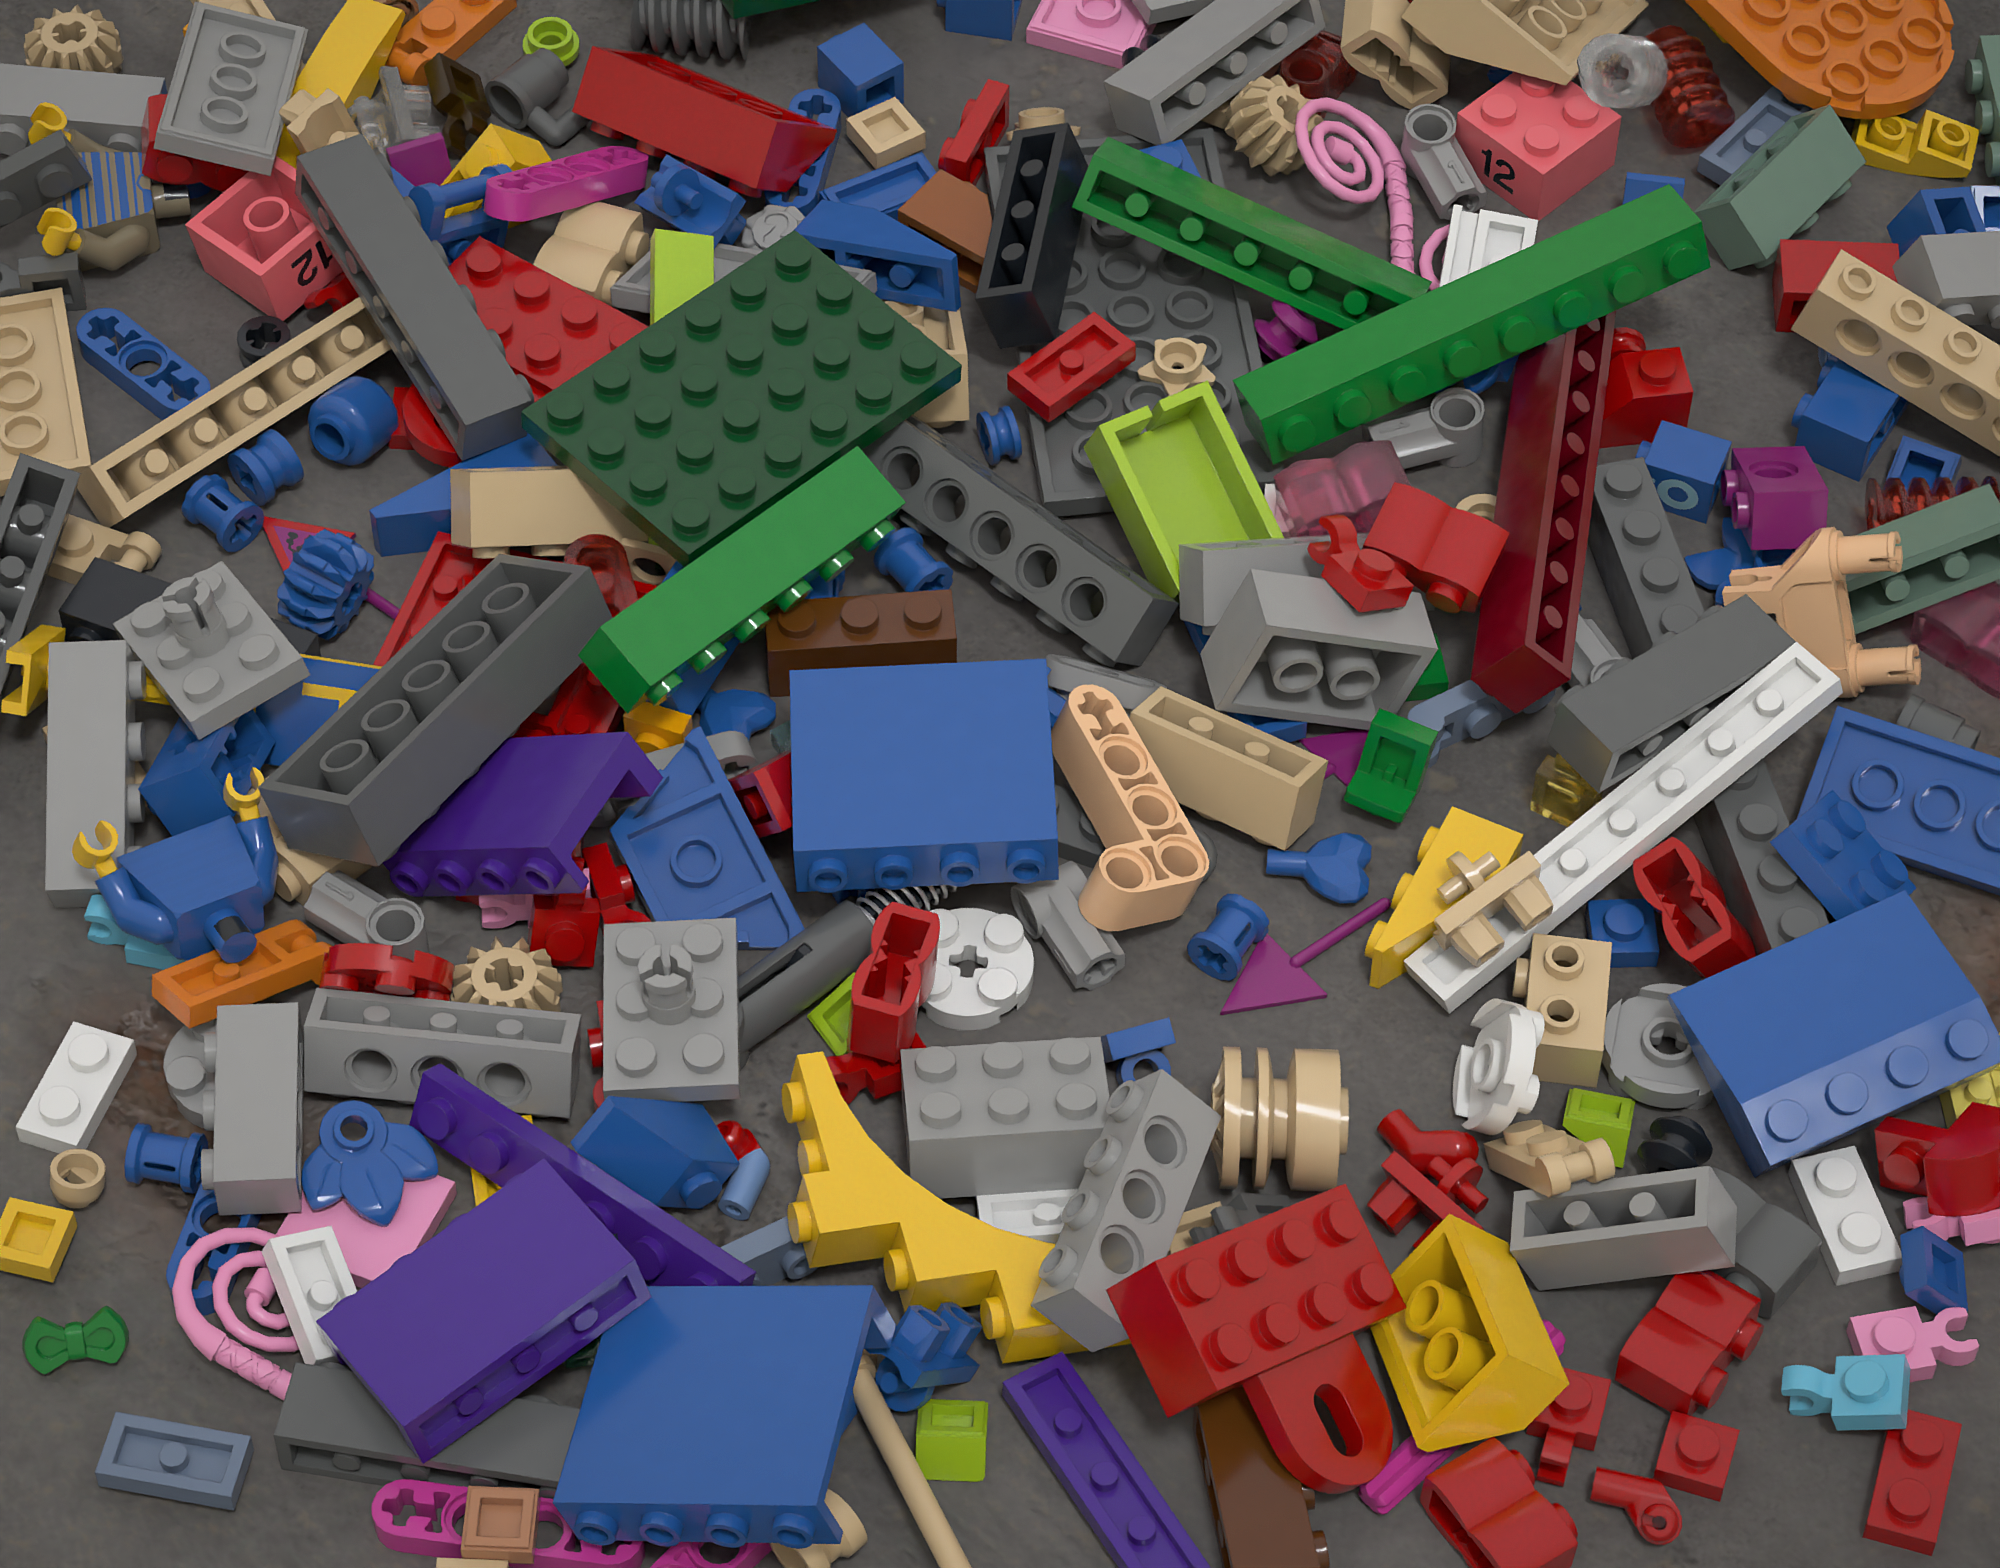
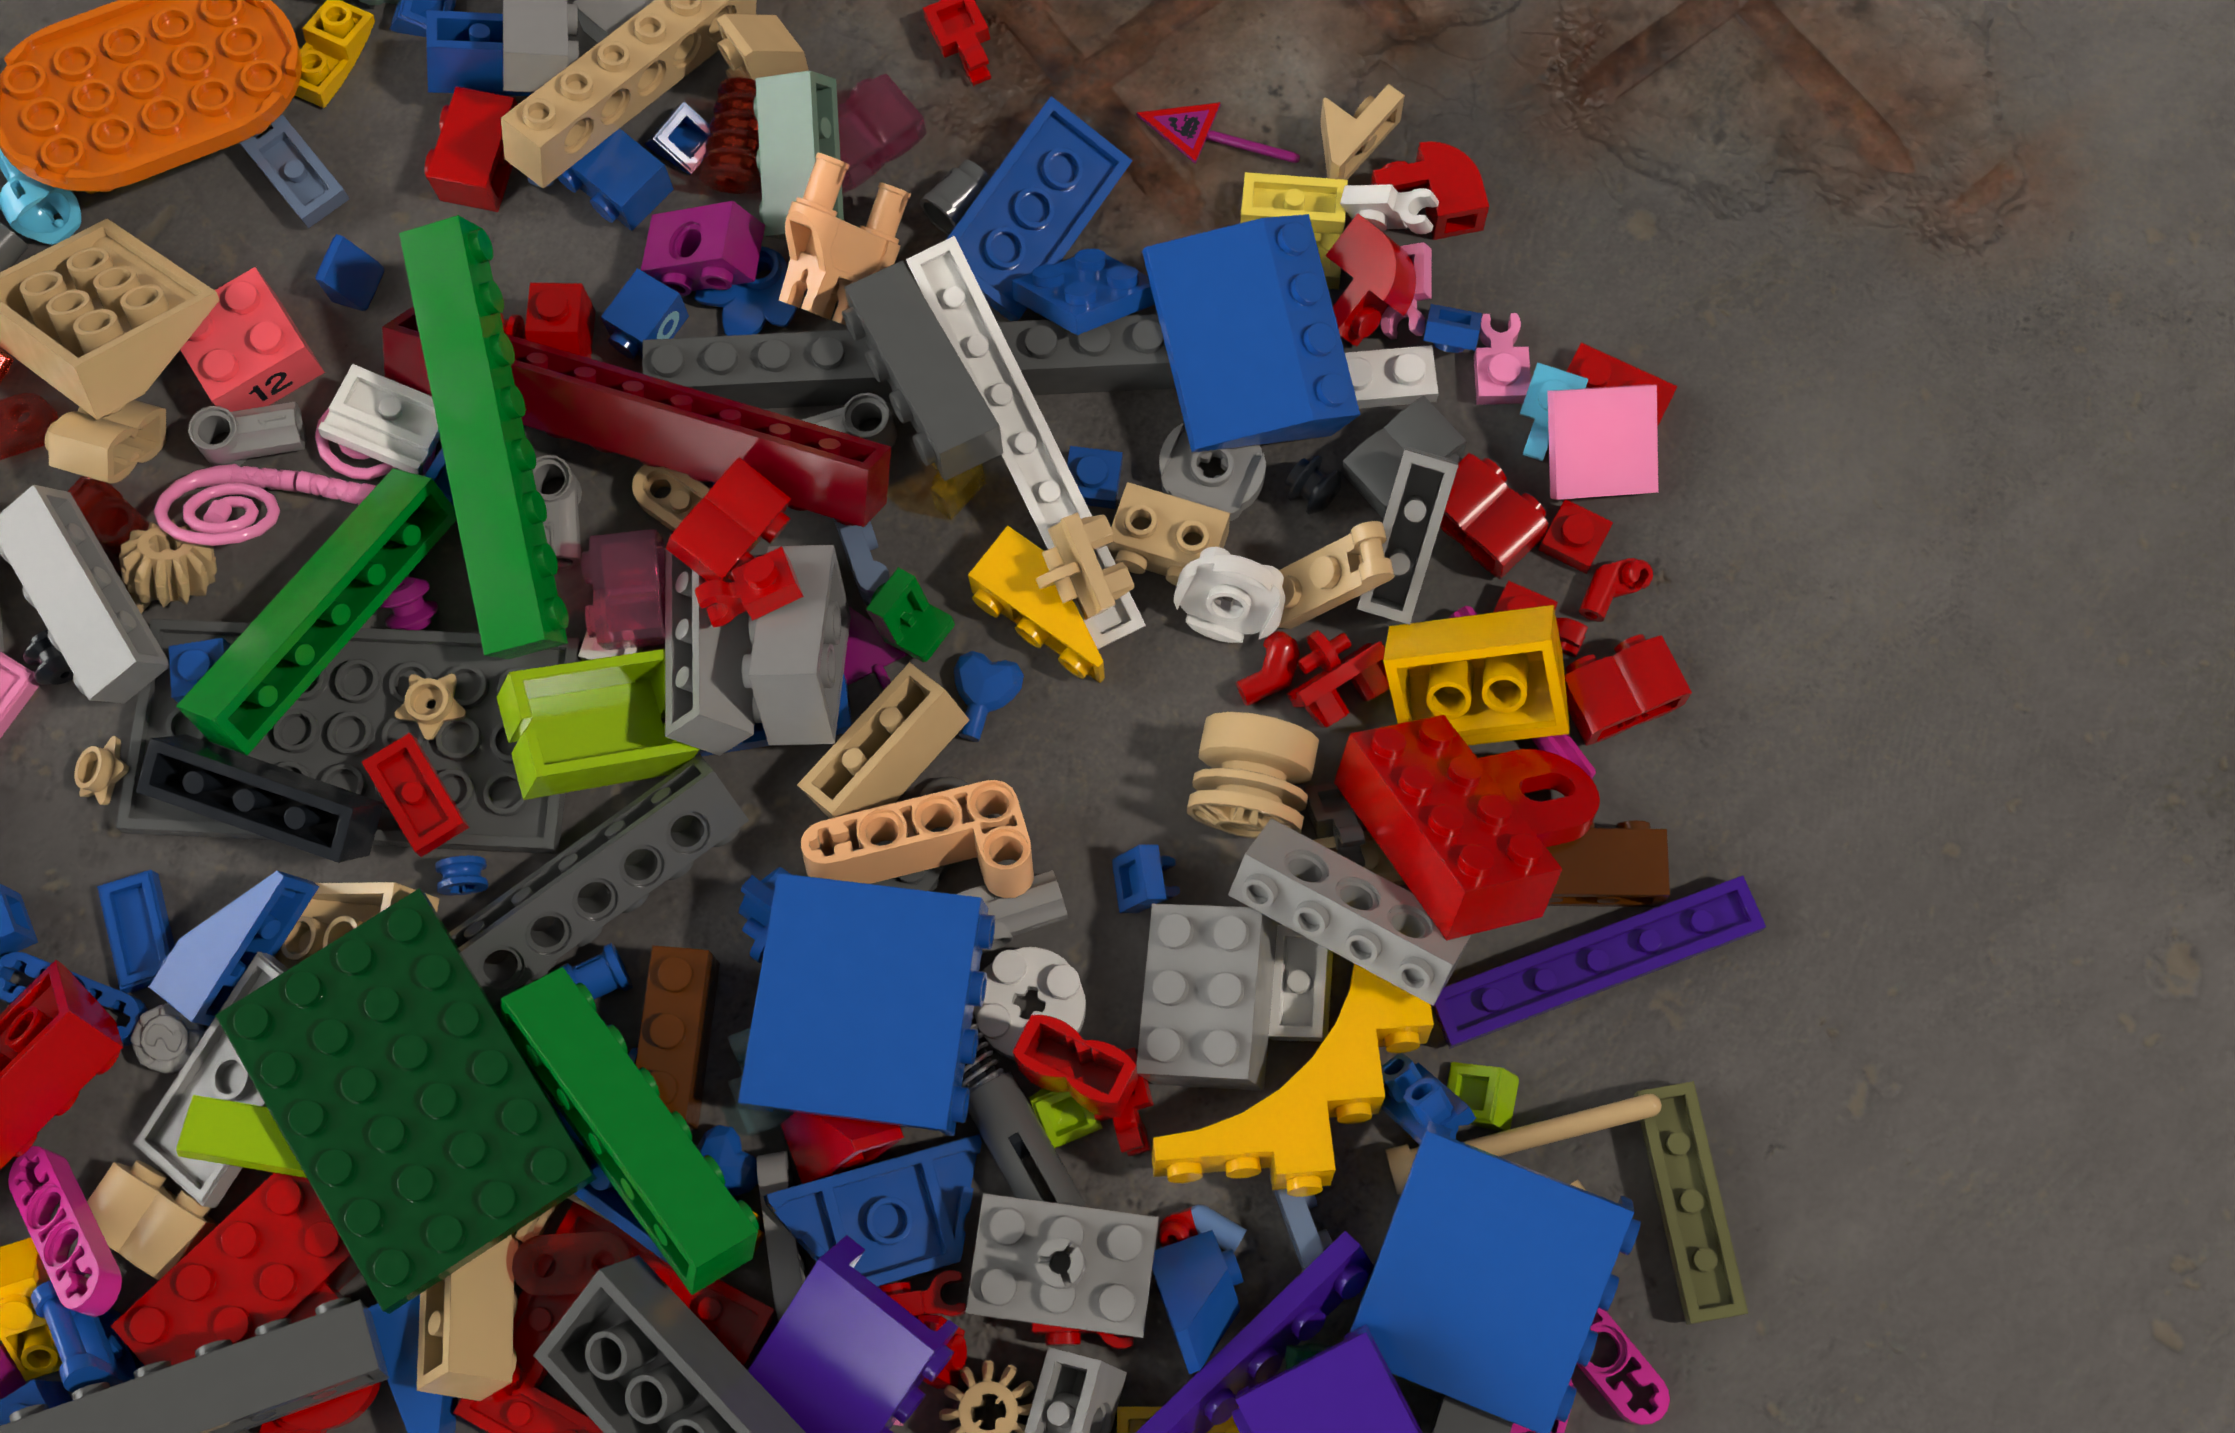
camera: 75 degrees left, 20 degrees up
blue hips [634,154,746,249] -> none
tan plate [846,97,926,169] -> none
dark orange slope [898,169,993,294] -> none
red plate [938,79,1010,186] -> none
light grey plate [1046,654,1167,719] -> none
blue bush [1187,894,1270,981] -> none
magenta piece [1220,897,1391,1016] -> none
lime slope [1562,1088,1635,1168] -> none
clear piece [1577,33,1668,109] -> none
clear red piece [1632,25,1735,149] -> none
red brick [1633,837,1756,980] -> none
sand green brick [1694,105,1866,270] -> none
none -> bright pink tile [1548,384,1659,500]

